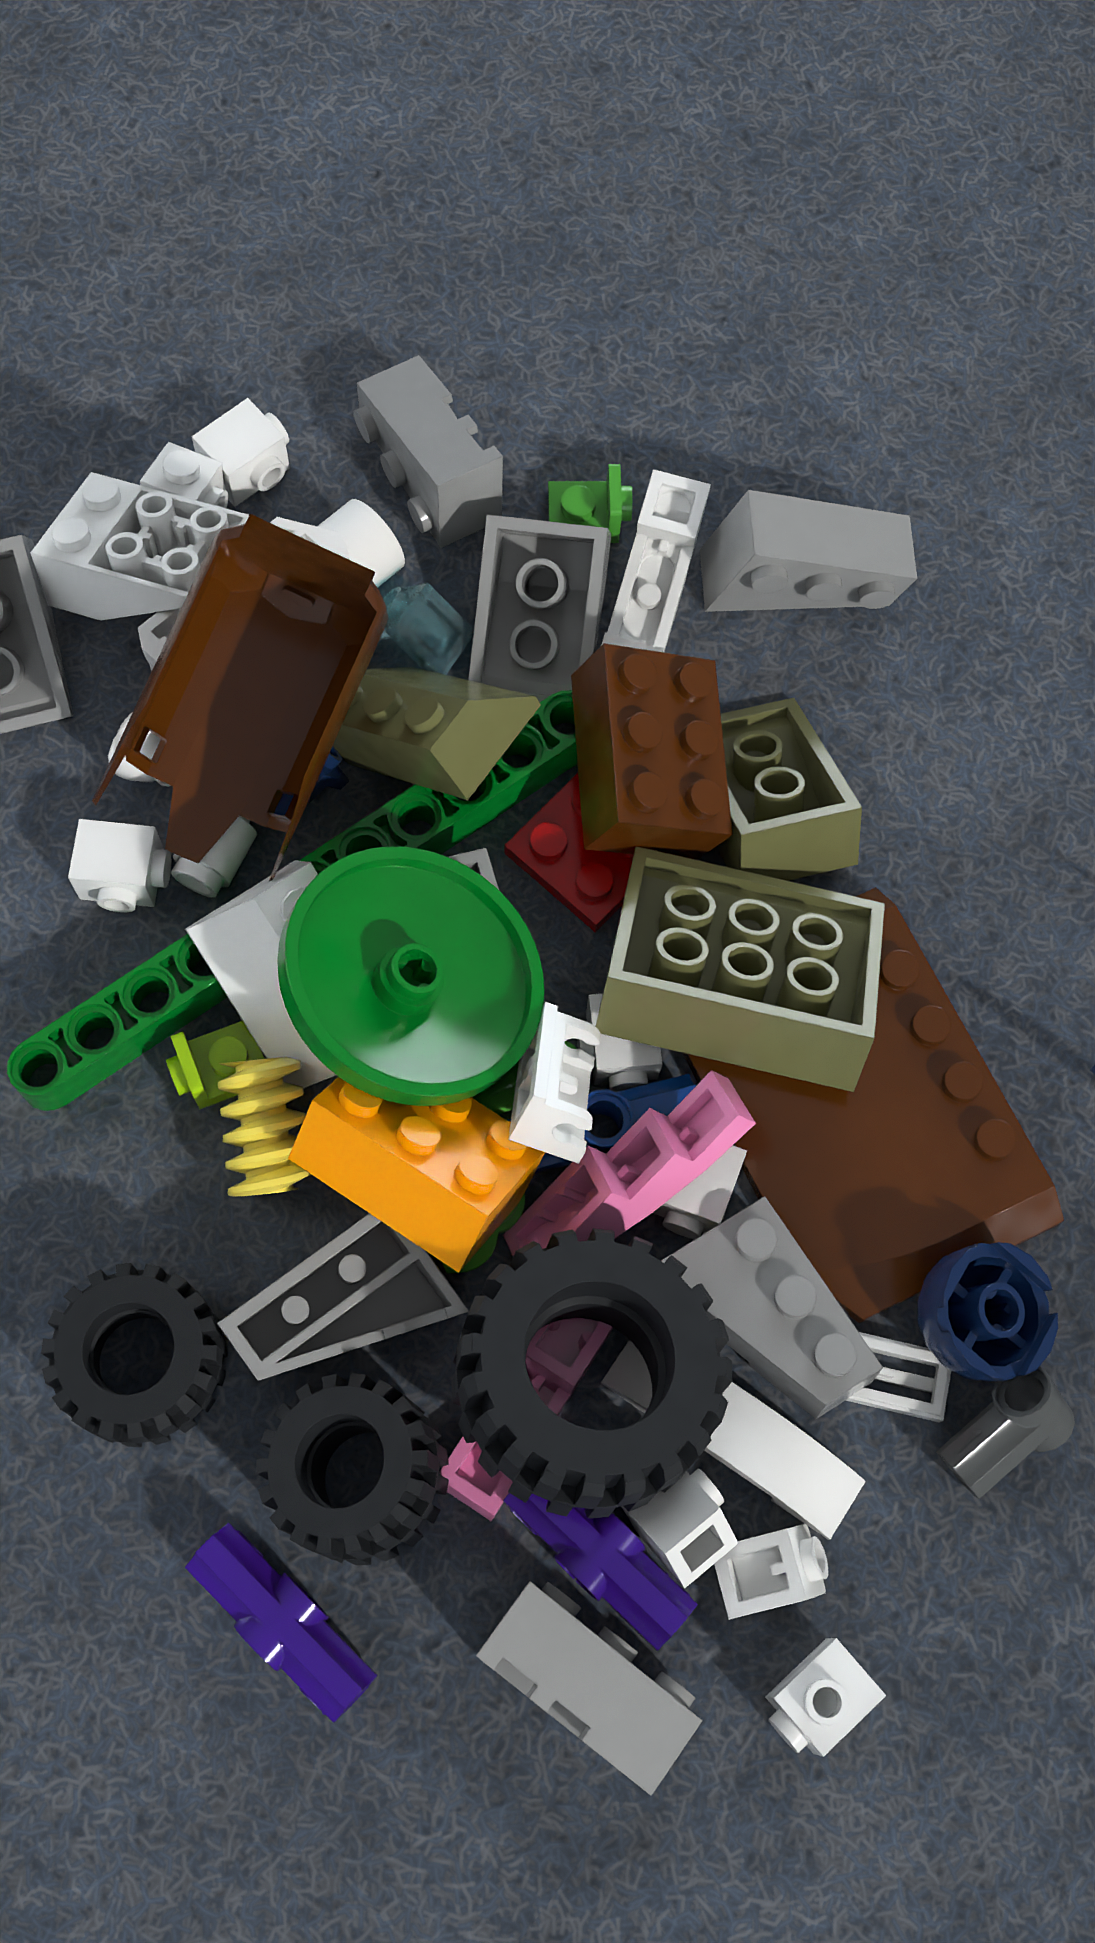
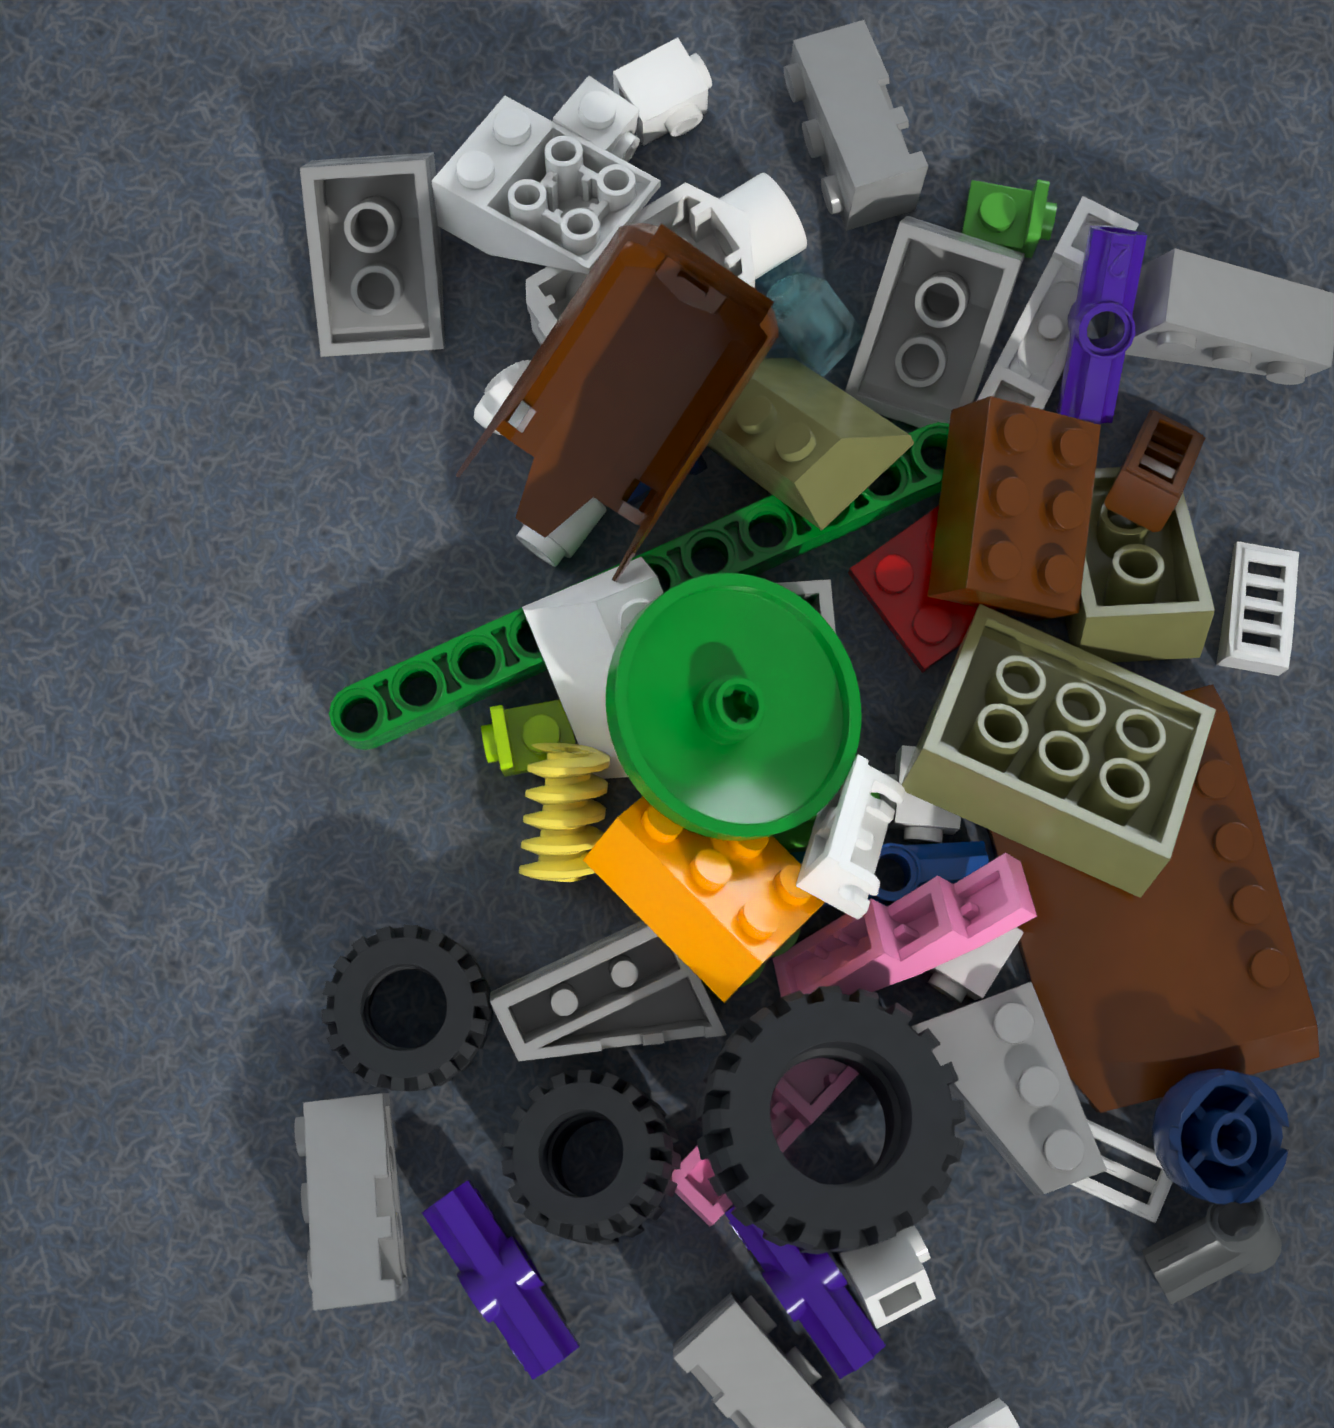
camera: 15 degrees right, 10 degrees up
white brick [68,819,171,913] -> none
white slope [601,1340,866,1540] -> none
white bracket [714,1524,828,1620] -> none
none -> light grey wedge [294,1093,409,1311]
none -> dark purple piece [1056,225,1147,425]
none -> reddish brown slope [1104,409,1206,532]
none -> white slope [1216,541,1299,676]

